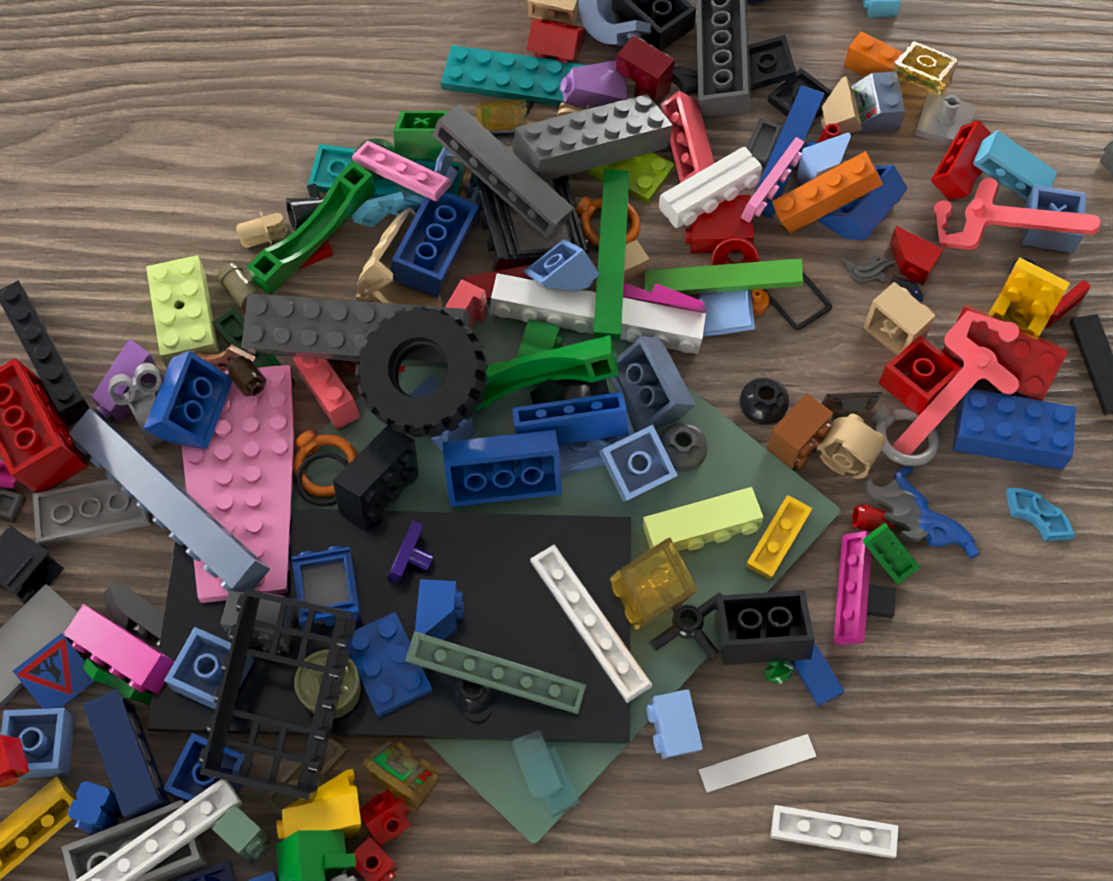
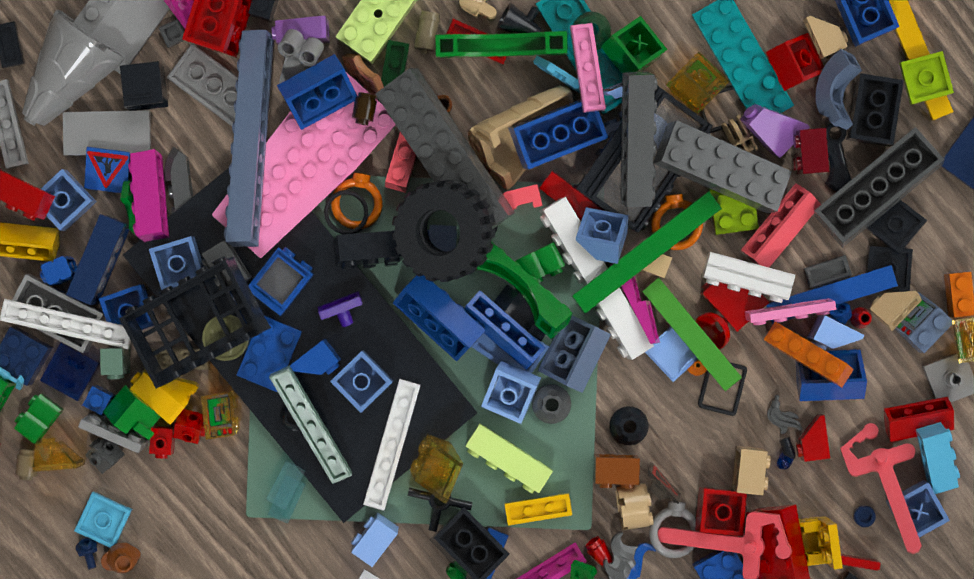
camera: 55 degrees right, 25 degrees up
none -> medium blue brick [330,350,393,413]

